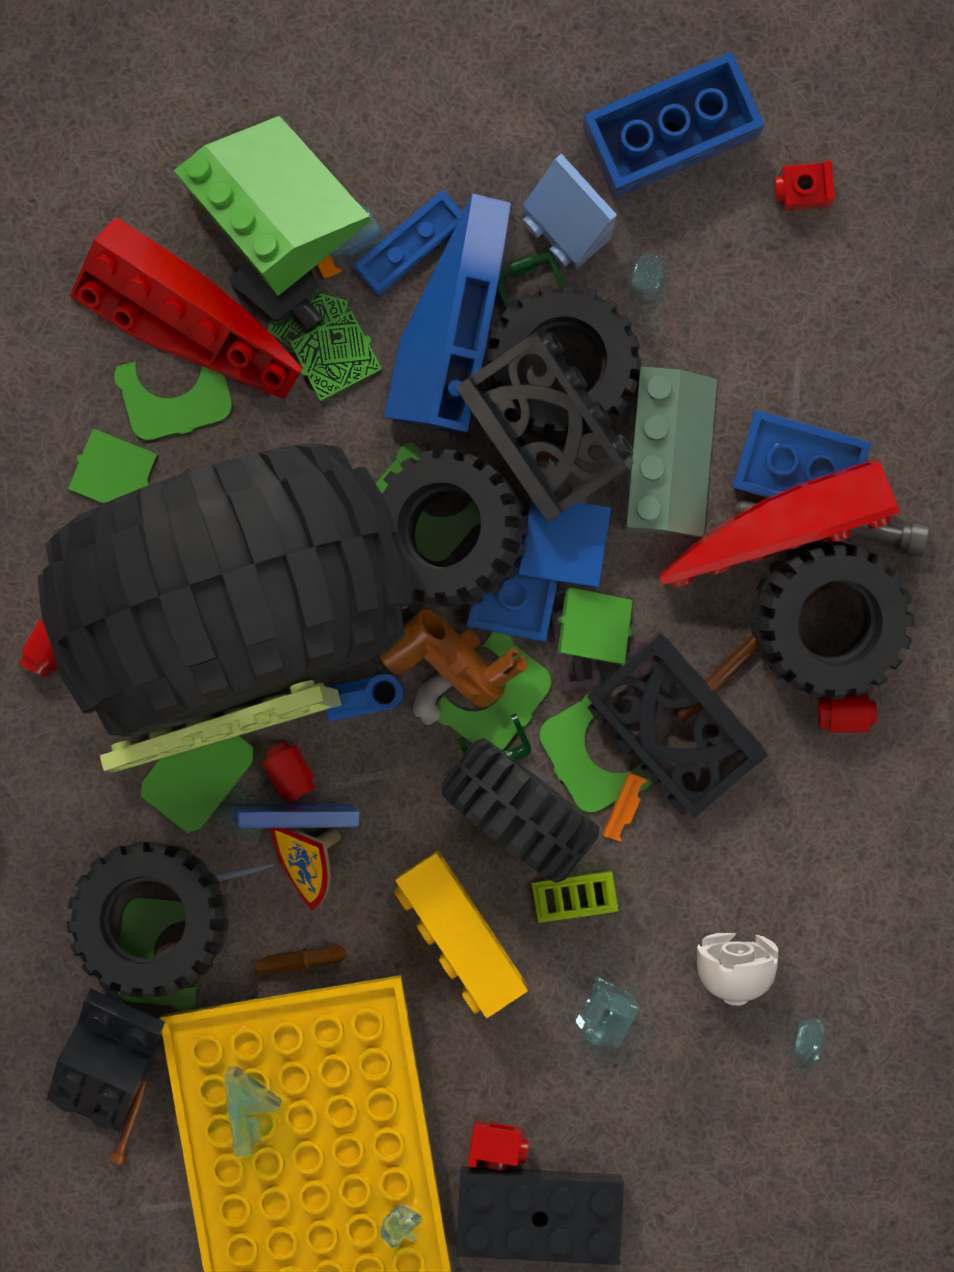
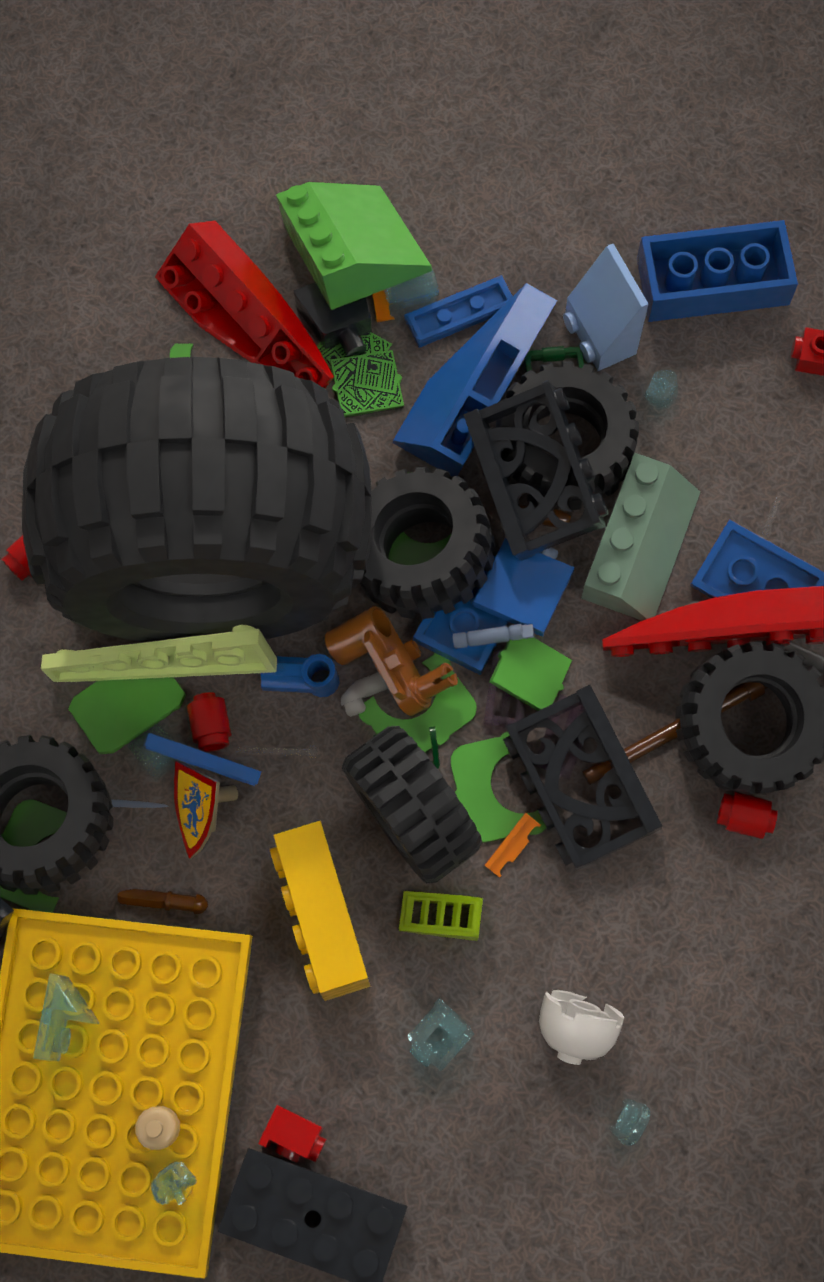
camera: 15 degrees right, 15 degrees down
none -> tan piece [135,1106,180,1150]
none -> sand blue wheel [453,624,534,649]

